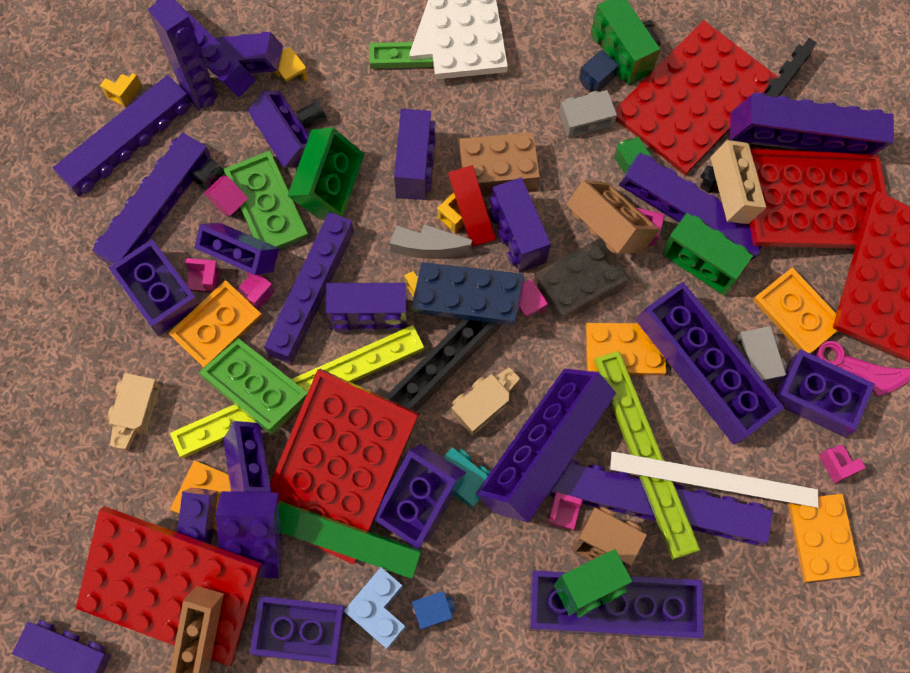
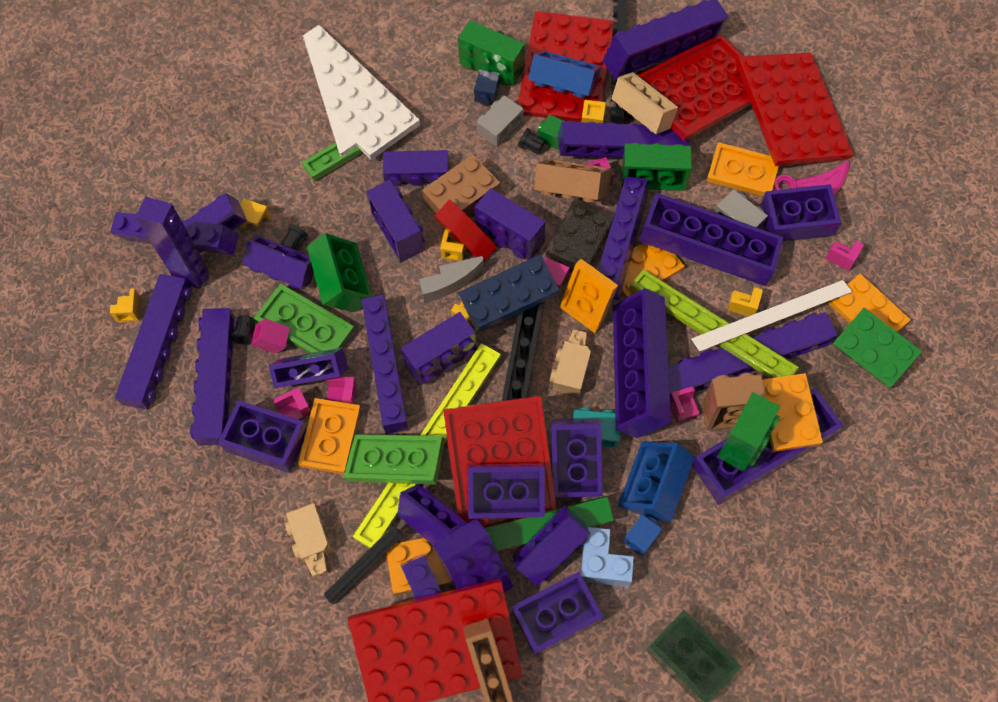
camera: 30 degrees left, 5 degrees down
none -> black axle [324,526,403,604]
none -> dark purple brick [383,150,449,186]
none -> dark purple brick [467,463,545,519]
none -> dark purple brick [513,505,590,586]
none -> black bush [518,128,545,154]
none -> blue slope [528,50,602,98]
none -> light orange plate [560,259,618,333]
none -> yellow panel [582,100,606,123]
none -> dark purple brick [598,176,648,300]
none -> blue slope [618,442,694,522]
none -> yellow panel [727,287,763,316]
none -> light orange plate [762,373,823,452]
none -> green brick [833,308,922,389]

